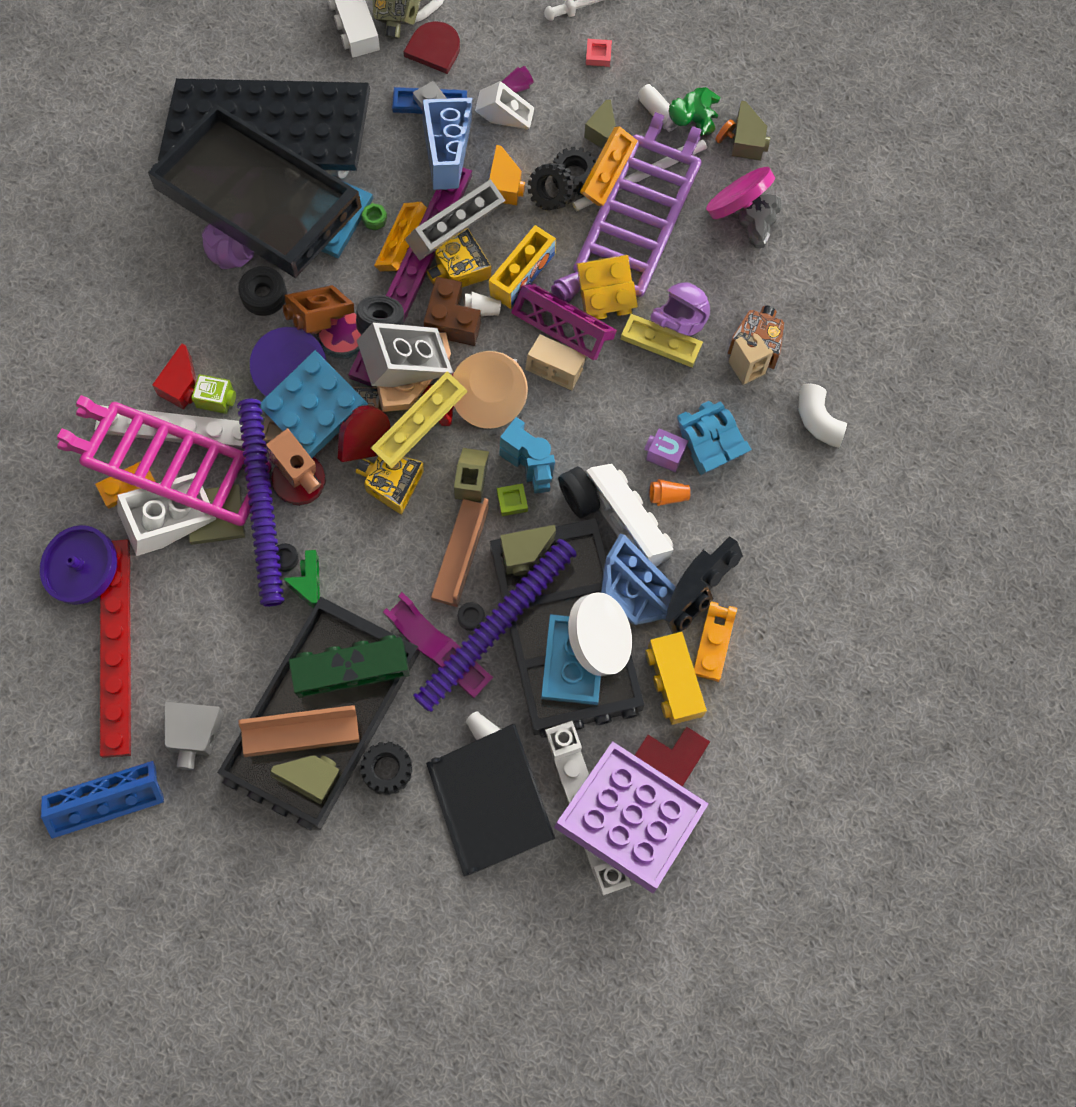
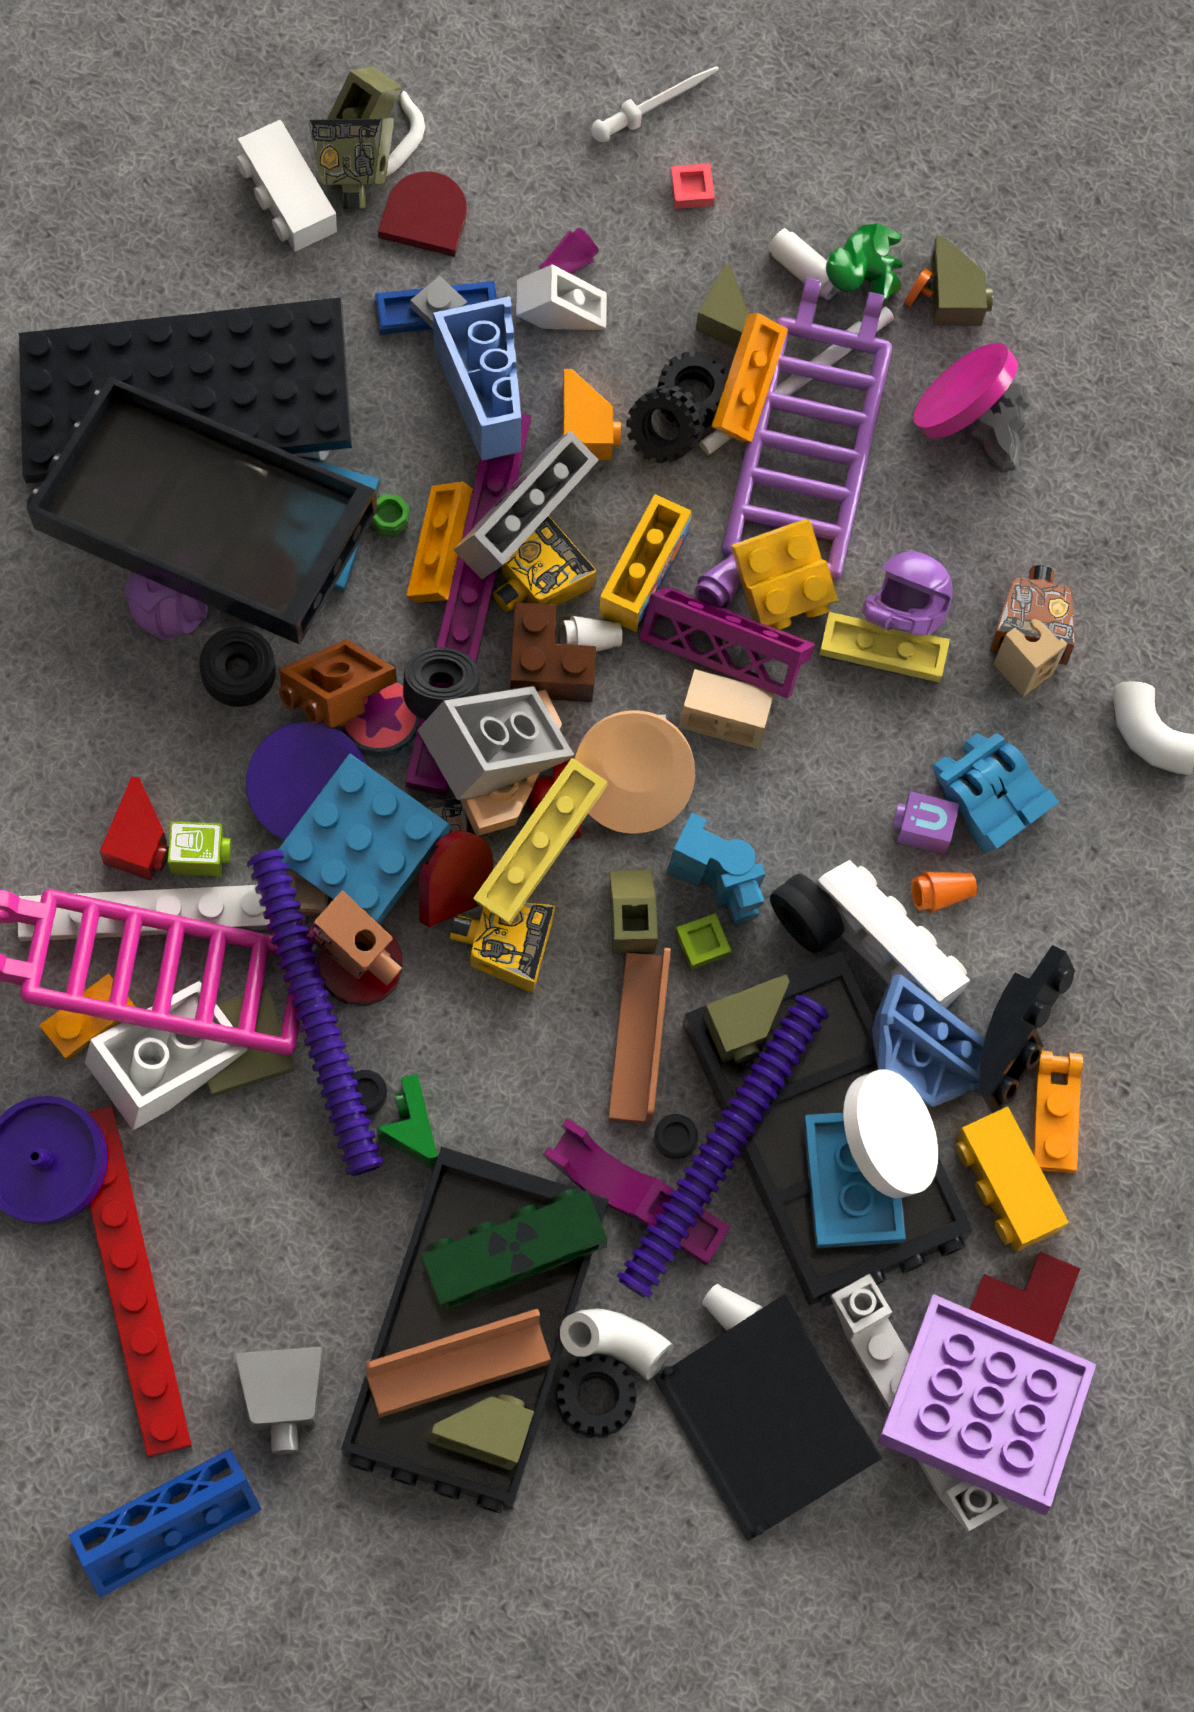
camera: 15 degrees left, 0 degrees up
none -> white cylinder [560,1308,674,1380]

